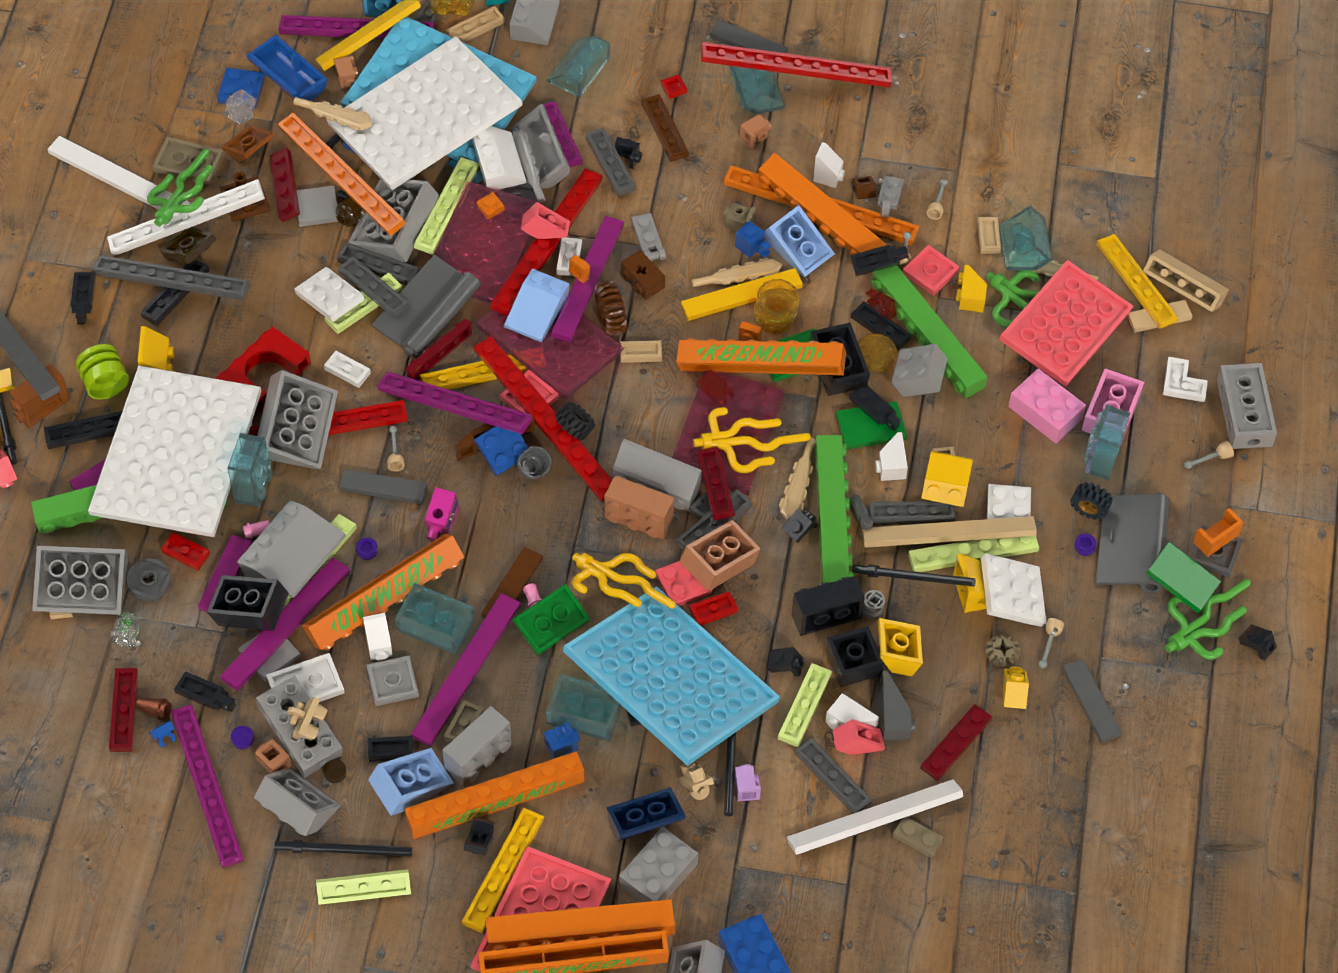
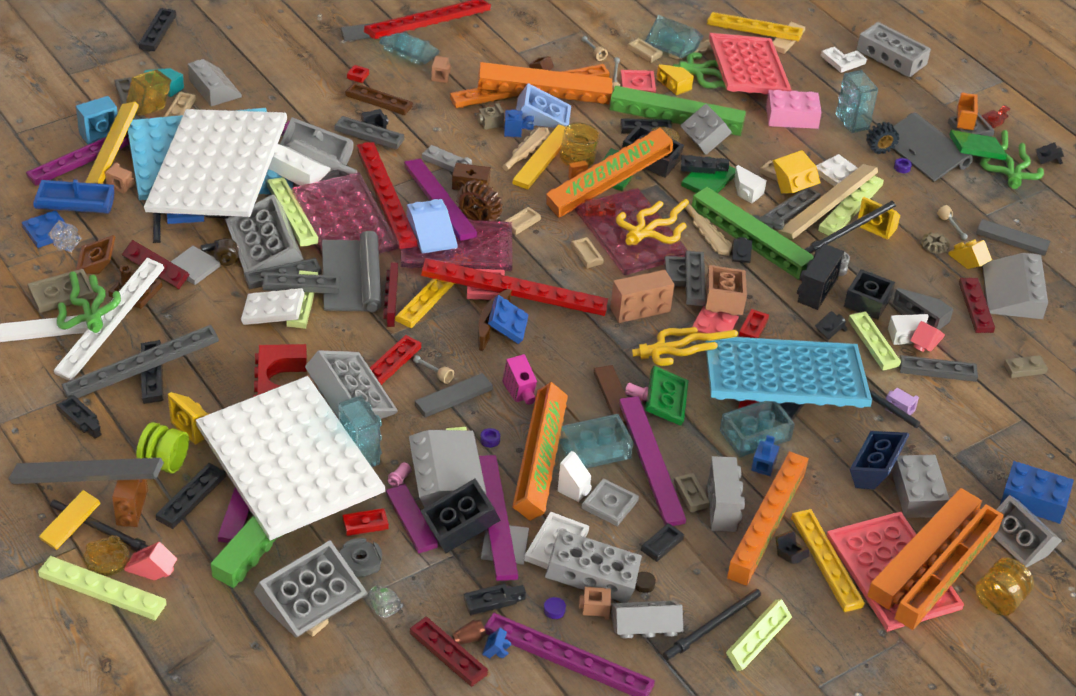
camera: 45 degrees left, 15 degrees down
dark brown plate [160,227,216,265] -> none
orange plate [278,113,406,236] -> none
tan hips [287,697,328,740] -> none
tan sword [293,97,372,130] -> none
white plate [324,351,371,388] -> none
light blue slope [368,748,454,816] -> none
magenta tile [377,371,532,434] -> none
orange plate [476,192,505,220] -> none
dark grey hair [517,446,551,480] -> none
coral slope [521,202,570,239] -> none
clear light blue slope [547,35,610,97] -> none
black tyre [555,401,595,440] -> none
white plate [556,237,582,276] -> none
orange plate [569,254,590,283] -> none
light grey slope [613,439,701,512] -> none
tan hips [679,762,714,800] -> none
dark red plate [697,447,735,521] -> none
white tile [787,779,963,855] -> none
white slope [813,142,845,188] -> none
black hinge [850,245,909,277] -> none
clear red plate [866,288,897,320] -> none
light grey hinge [877,176,904,218] -> none
yellow slope [878,618,923,676] -> none
white plate [981,553,1046,627] -> none
bright pink brick [1082,369,1144,444] -> none
tan brick [1143,249,1229,312] -> none
hinge [1184,441,1234,469] -> none
none -> tan tile [571,237,604,268]
none -> clear red plate [982,105,1010,129]
none -> light grey slope [982,253,1048,319]

